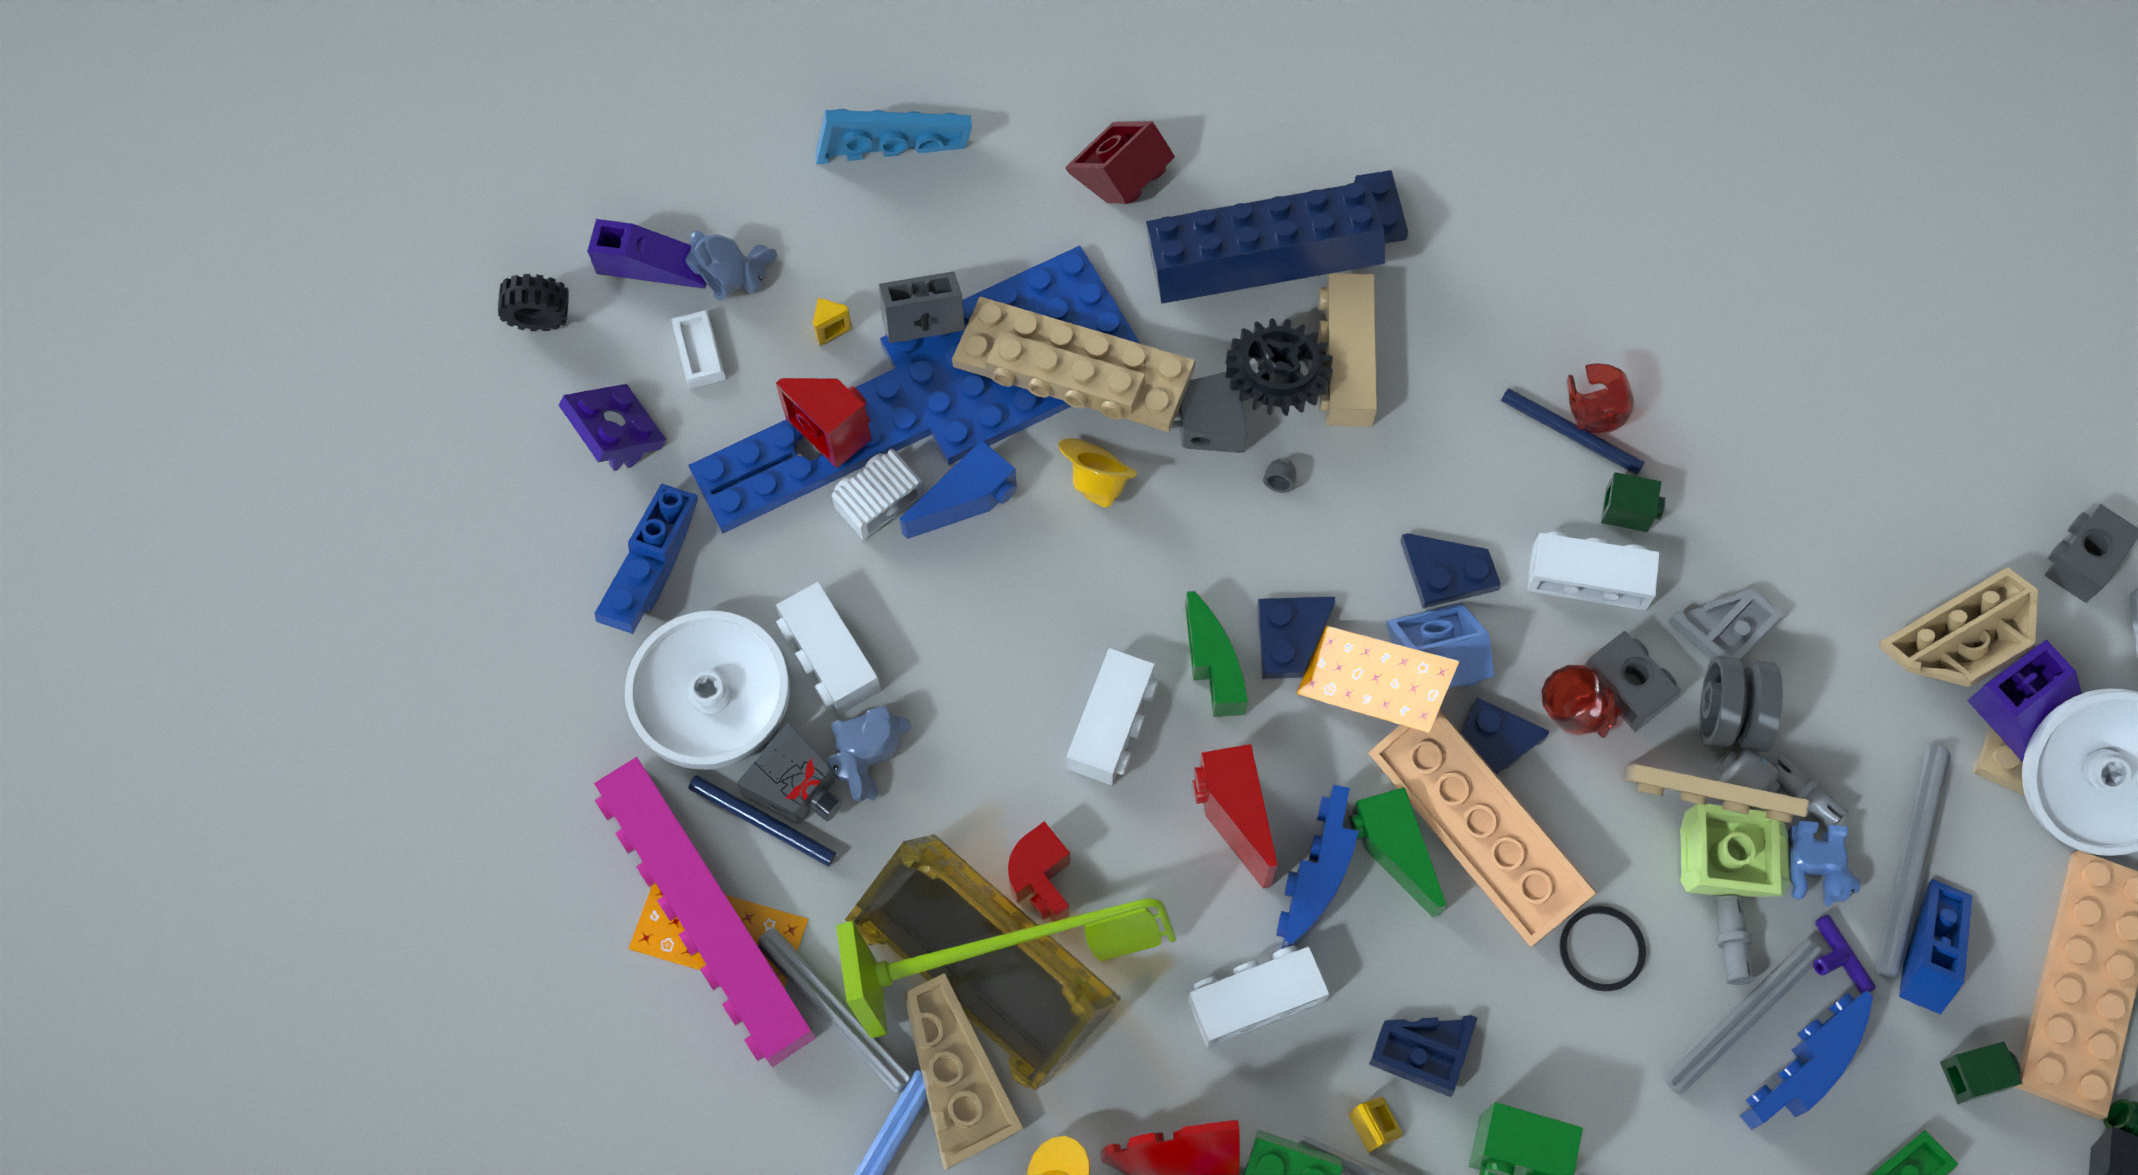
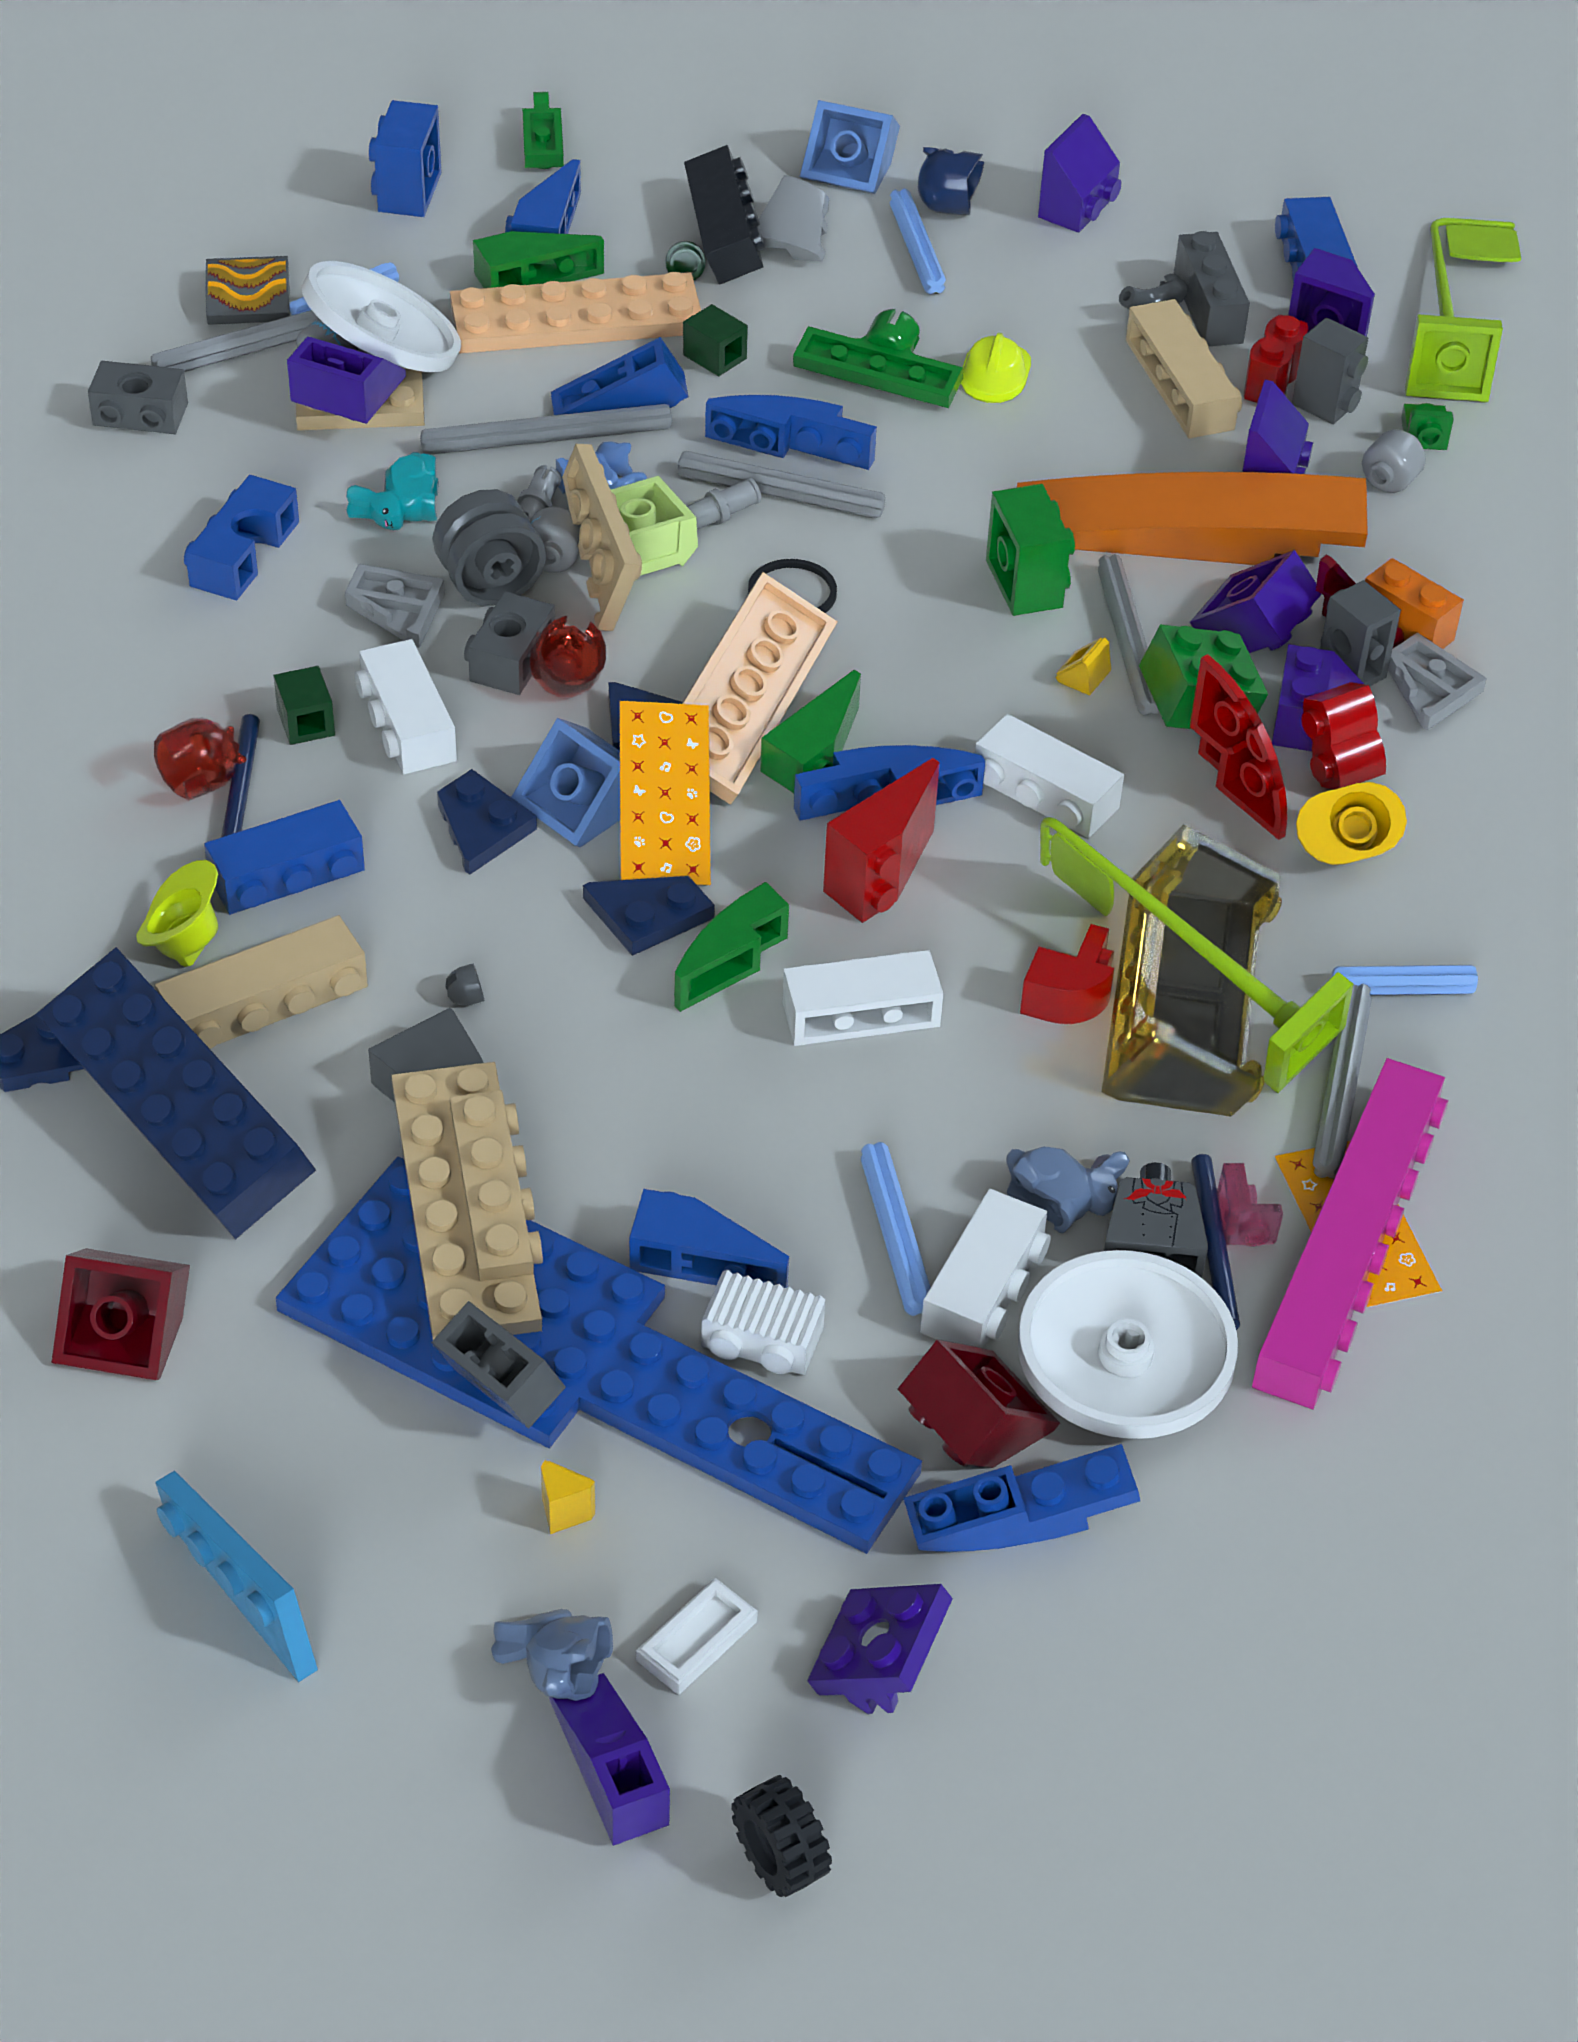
camera: 125 degrees left, 20 degrees down
red slope [776,378,871,468] -> none
tan wing [904,973,1024,1171] -> none
yellow piece [1058,438,1137,508] -> none
black gear [1225,318,1333,416] -> none
dark blue wing [1369,1015,1478,1097] -> none
dark purple piece [1813,915,1876,994] -> none
tan wedge [1879,567,2038,687] -> none
none -> neon yellow piece [136,860,218,967]
none -> blue arch [184,474,299,601]
none -> blue brick [204,800,365,915]
none -> teal animal [346,452,439,531]
none -> light blue axle [861,1142,931,1316]
none -> dark red slope [897,1339,1060,1468]
none -> clear pink bracket [1217,1163,1283,1247]

